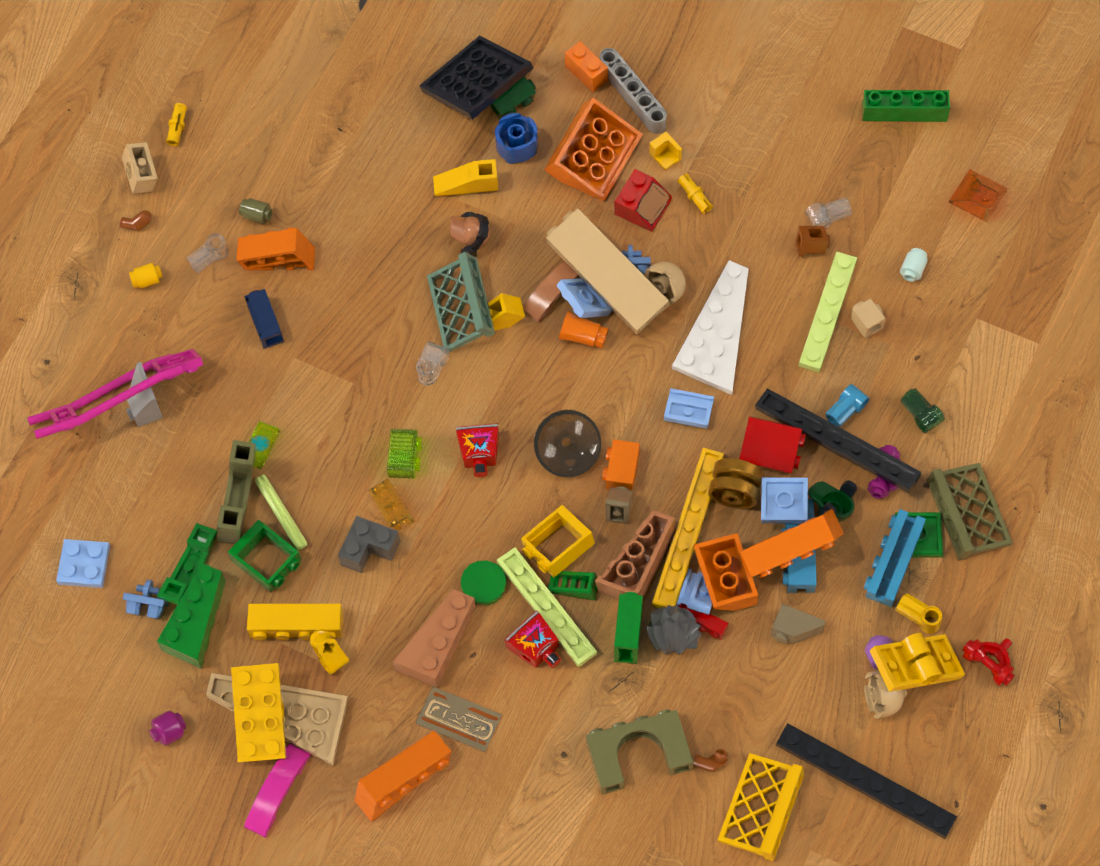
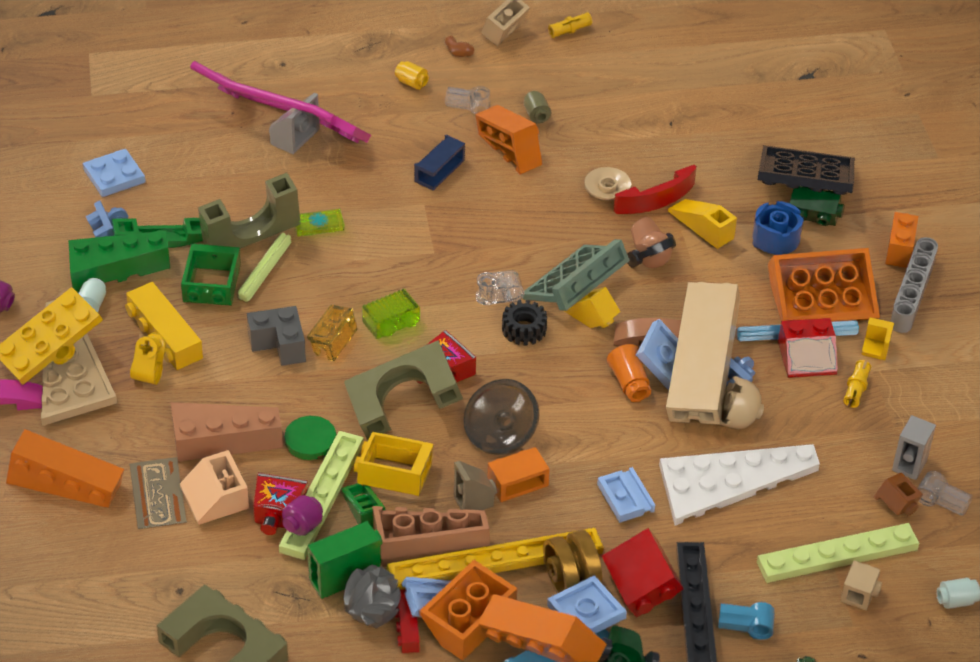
camera: 50 degrees right, 20 degrees down
none -> light aqua brick [79,278,106,312]
none -> light nougat slope [180,450,249,525]
none -> magenta head [282,495,323,536]
none -> olive arch [344,340,463,440]
none -> black tyre [502,300,547,346]
none -> tan dish [584,167,631,200]
none -> red slope [614,164,697,214]
none -> dark azure axle [737,320,859,342]
none -> light grey brick [892,415,936,480]

